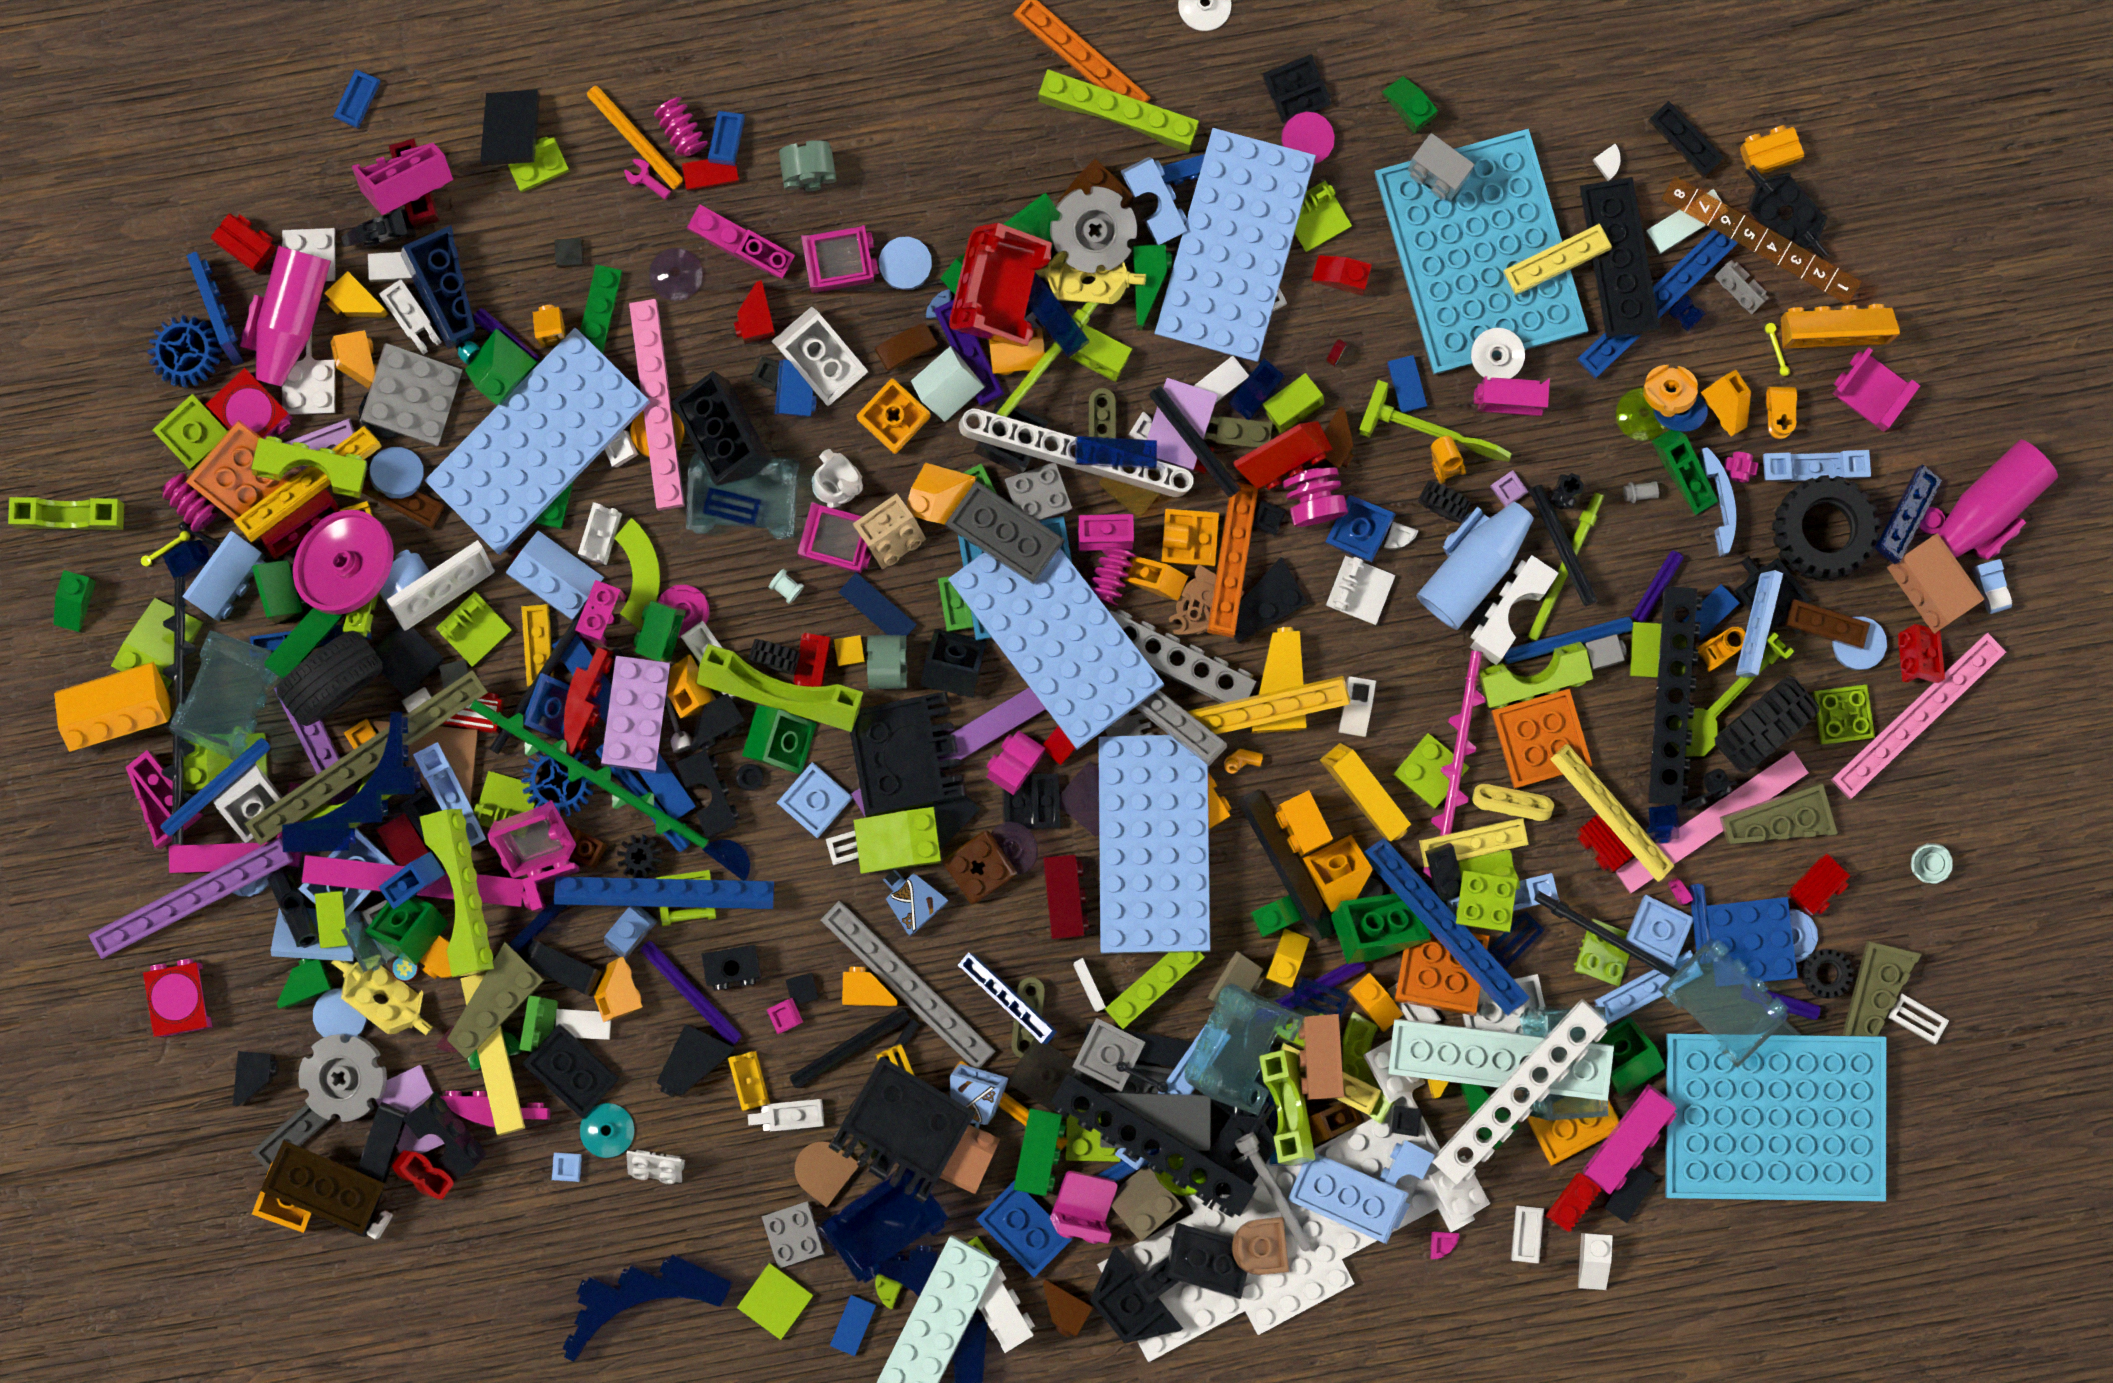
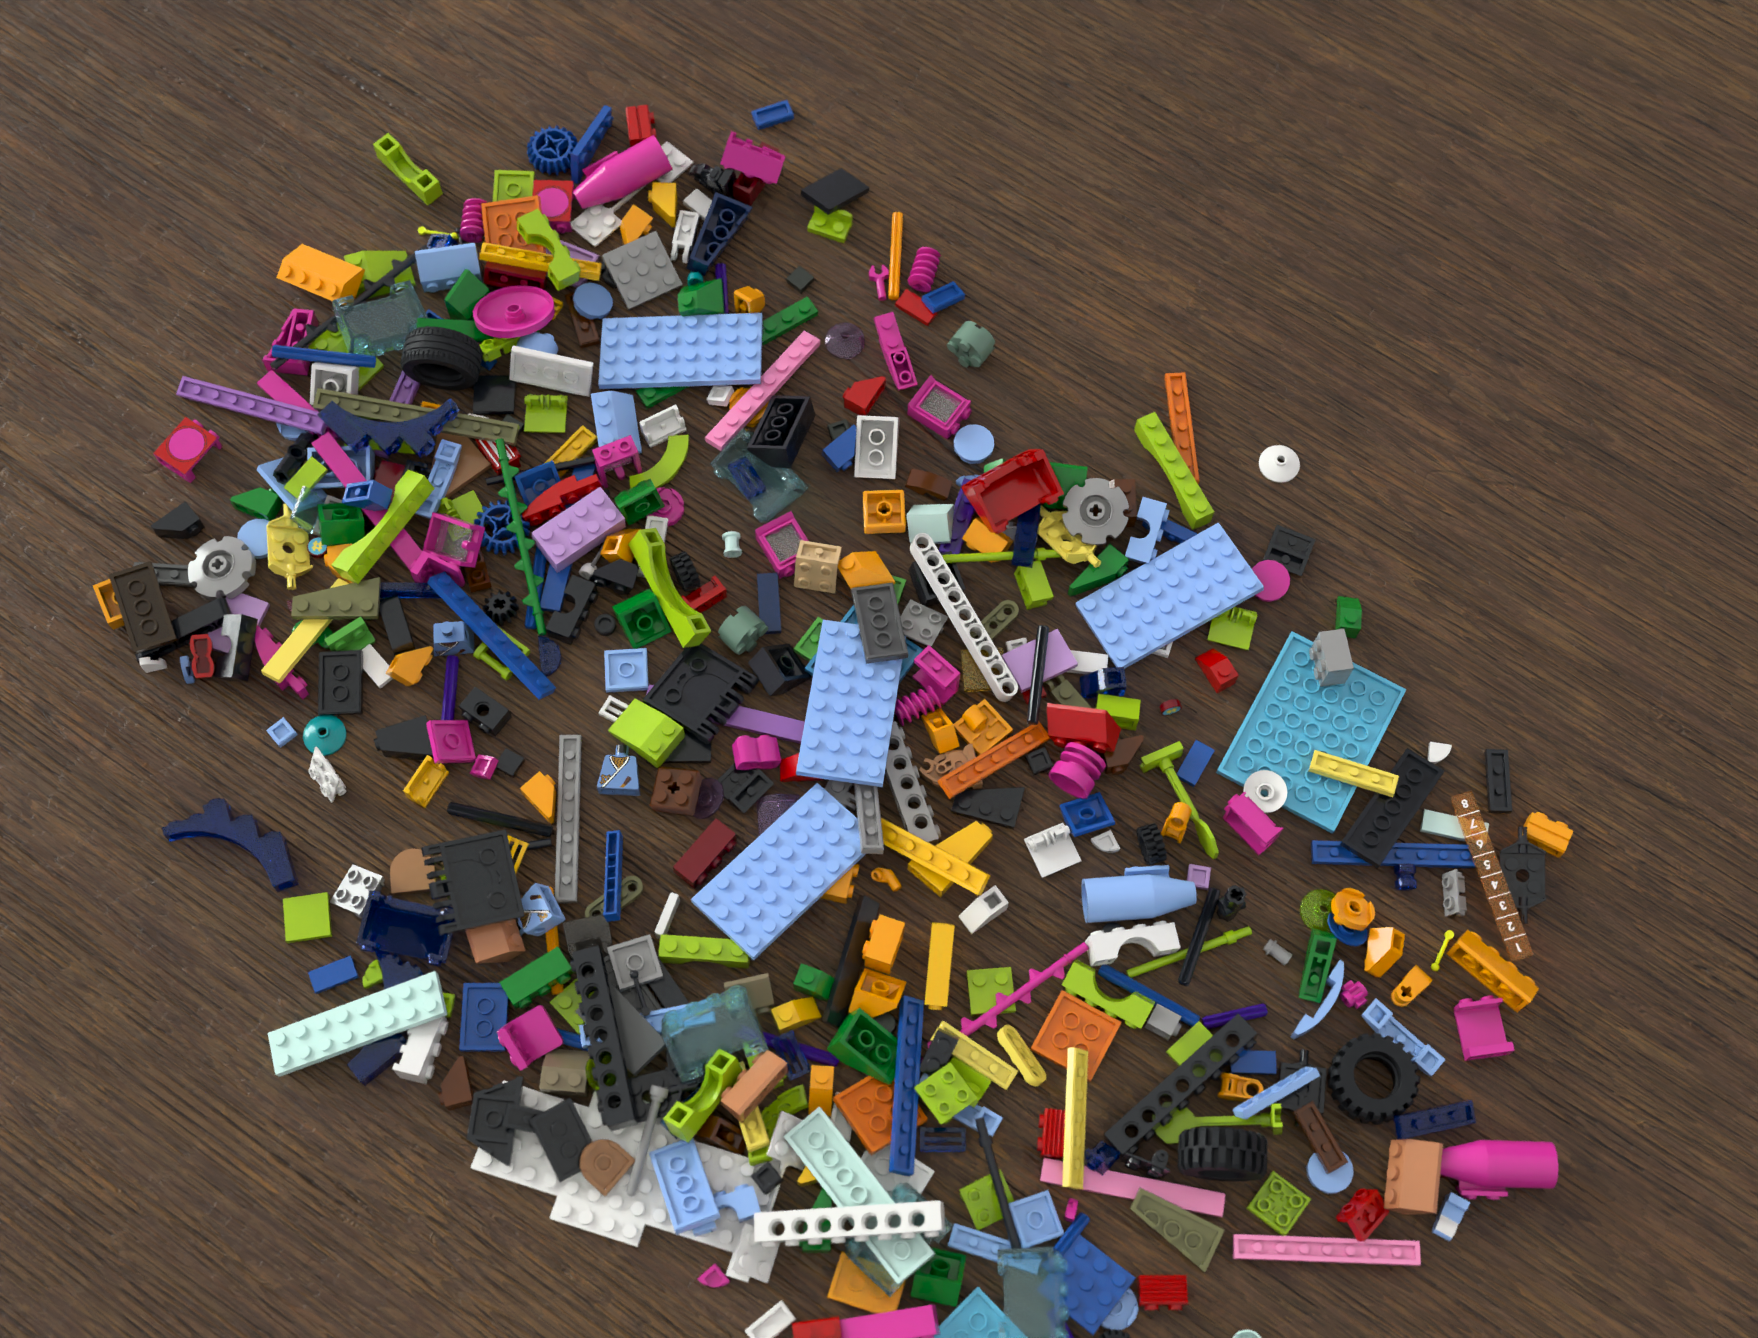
camera: 45 degrees right, 15 degrees down
green slope [53,570,96,633] -> none
white hinge [748,1099,824,1132] -> none
white helmet [812,449,863,508] -> none
yellow tile [834,635,865,667] -> none
clear blue tile [1075,436,1157,469] -> none
dark pink plate [1918,507,1945,534] -> none
none -> medium blue tile [180,656,195,684]
none -> dark pink tile [426,720,476,763]

